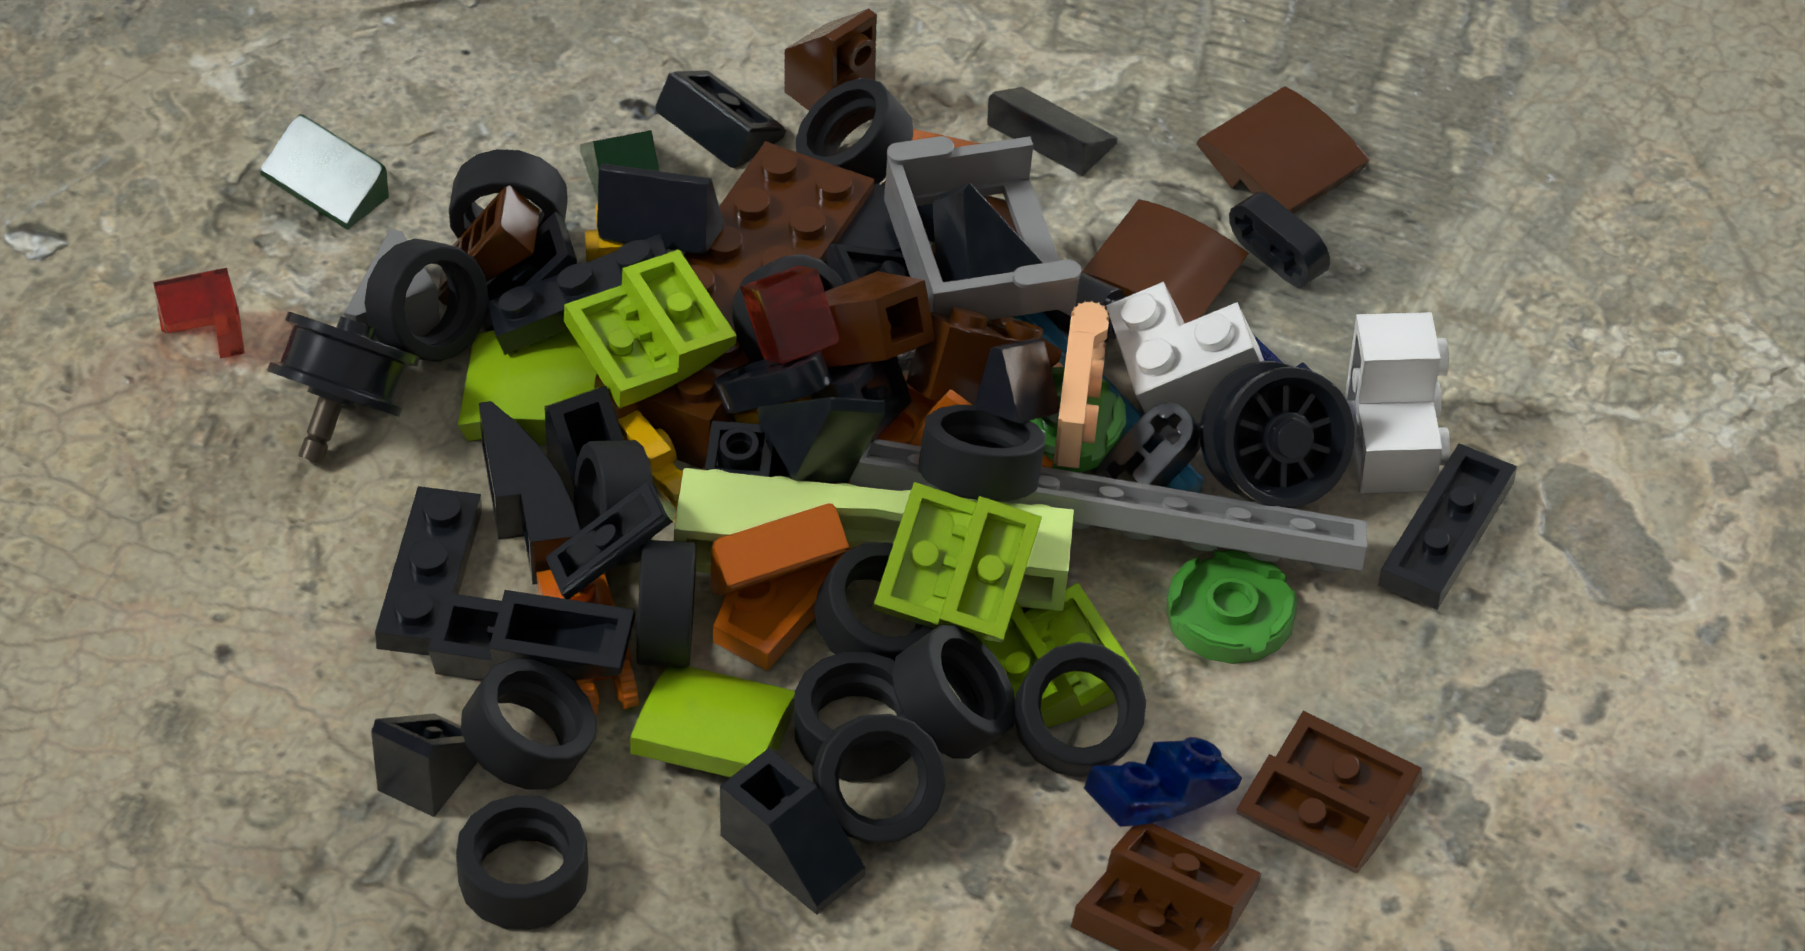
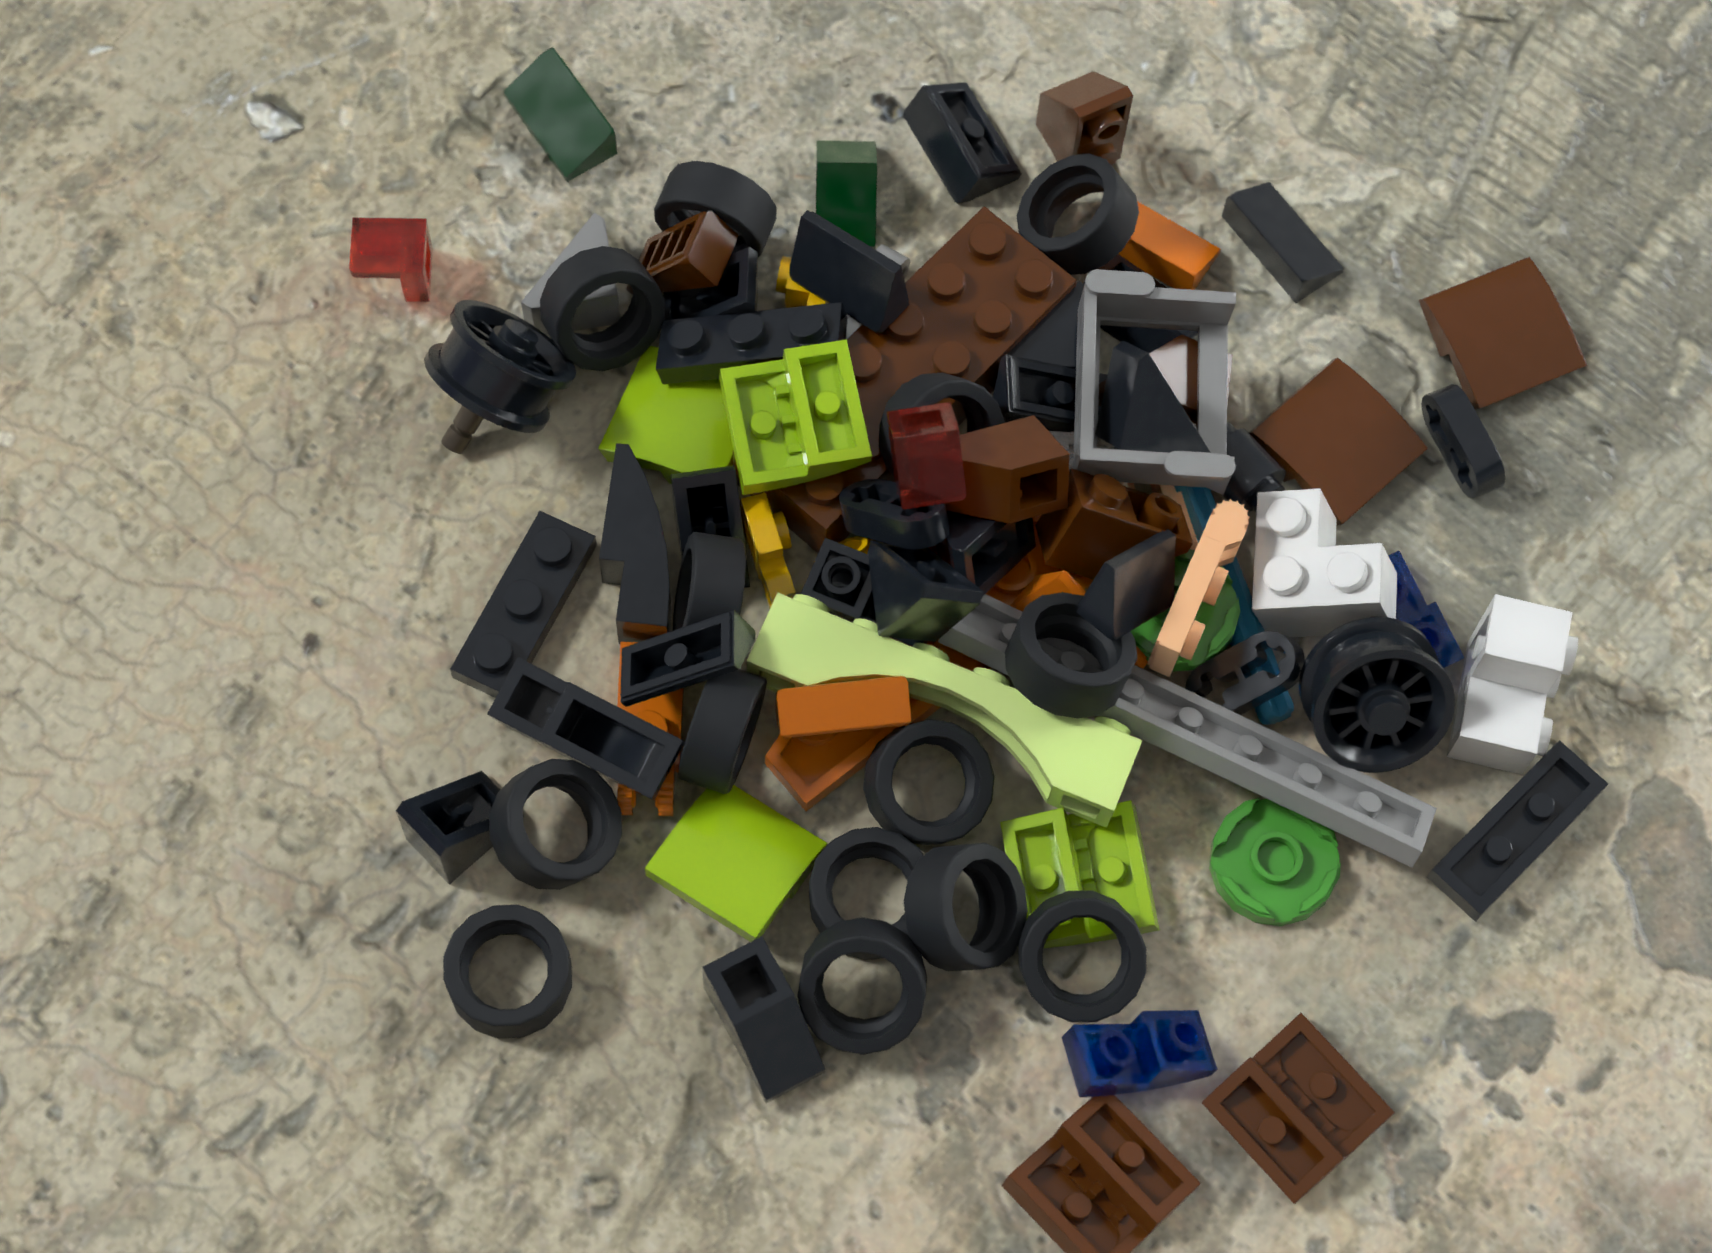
camera: 15 degrees right, 20 degrees up
lime slope [872,482,1042,642] -> none

